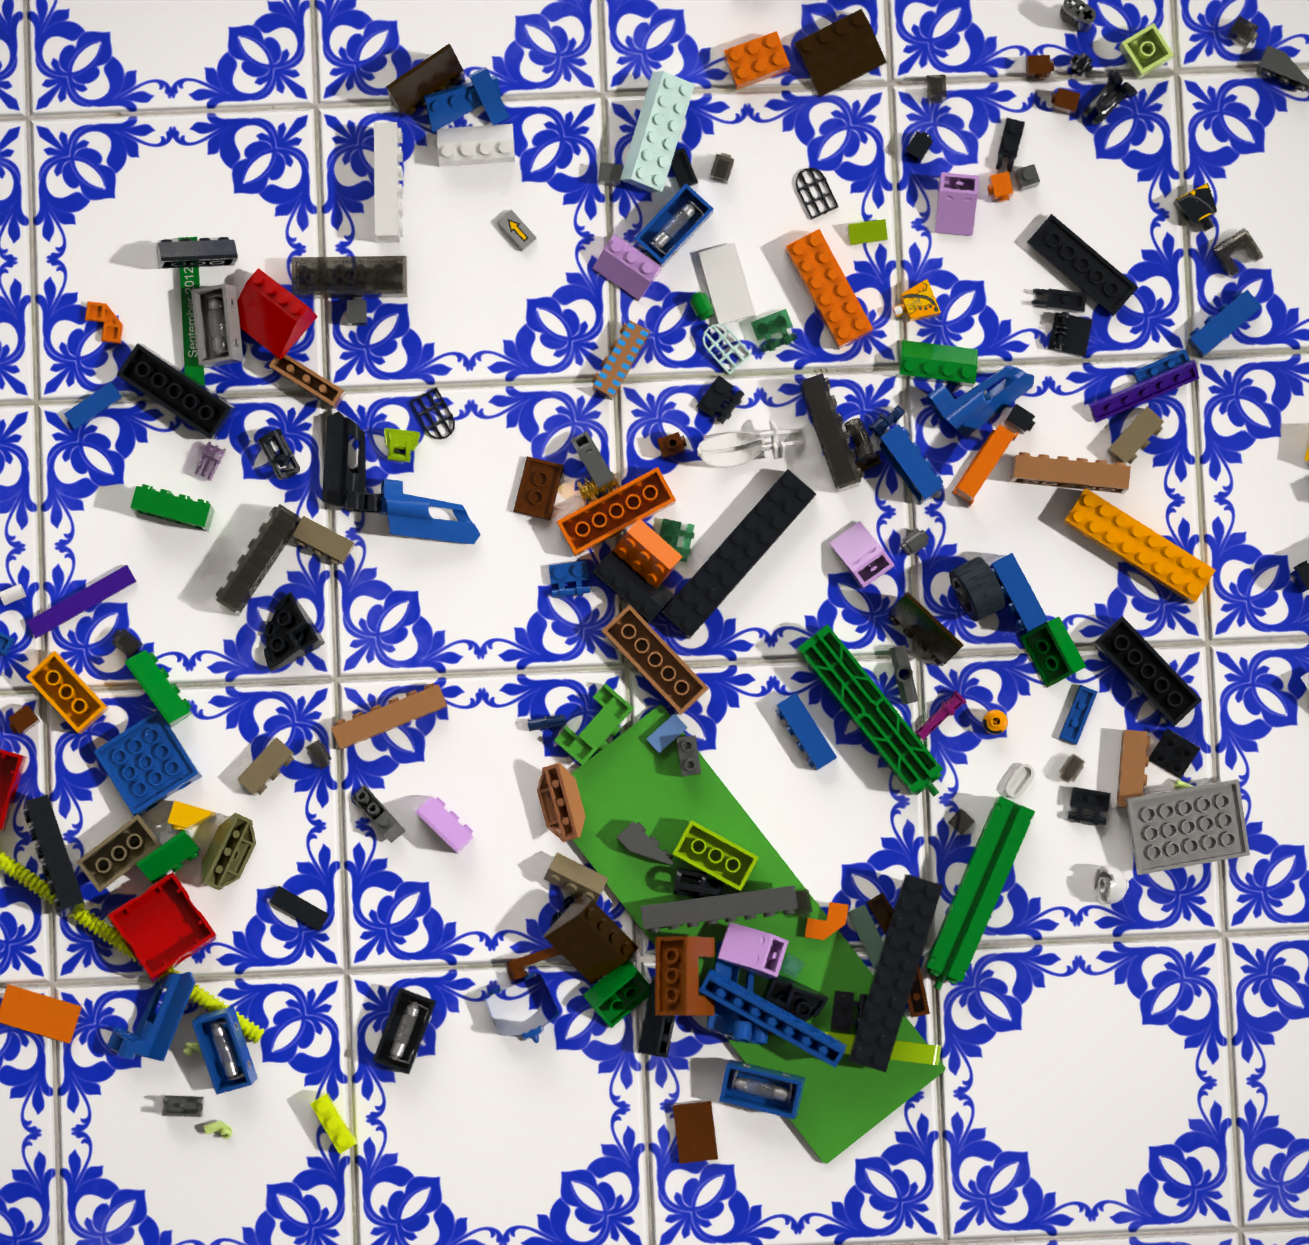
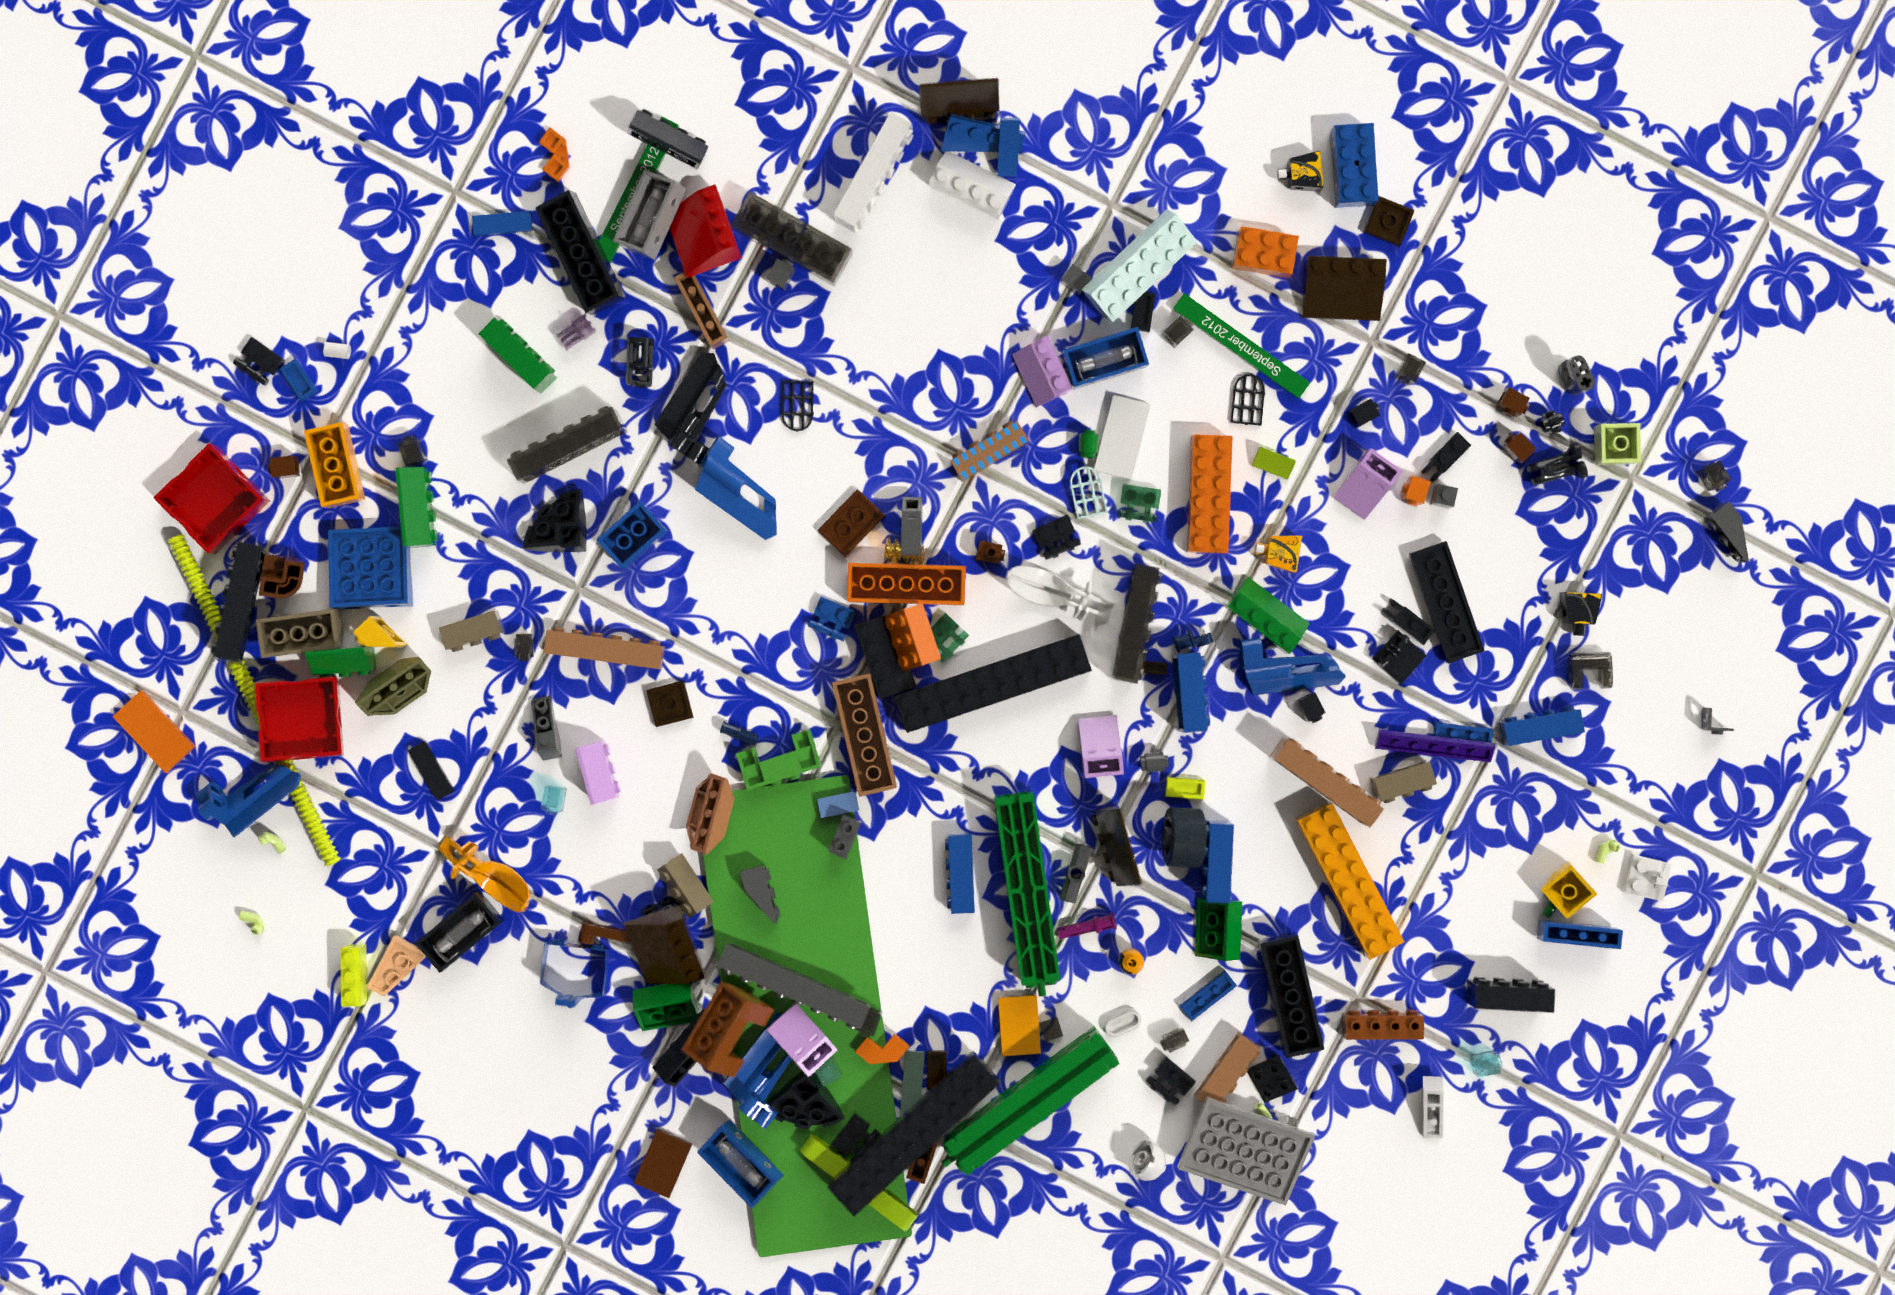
camera: 35 degrees right, 5 degrees up
dark purple tile [27,565,137,639] -> none
dark grey hinge [162,1095,204,1117] -> none
blue piece [192,1006,258,1095] -> none
dark tan brick [293,516,355,565] -> none
lime piece [384,428,421,462] -> none
light grey tile [497,209,537,251] -> none
lime brick [672,820,759,891] -> none
black piece [673,867,723,898] -> none
blue brick [699,969,847,1068] -> none
clear smoke connector [844,418,878,464] -> none
orange piece [952,424,1019,508] -> none
none -> reddish brown brick [259,554,305,598]
none -> light nougat wing [367,935,426,997]
none -> light orange piece [438,836,530,913]
none -> clear light blue brick [541,785,567,815]
none -> blue brick [596,501,669,570]
none -> dark brown tile [646,680,694,727]
none -> light orange tile [998,994,1041,1056]
none -> neon yellow tile [1165,777,1206,800]
none -> green tile [1172,293,1310,399]
none -> dark orange brick [1342,1009,1424,1040]

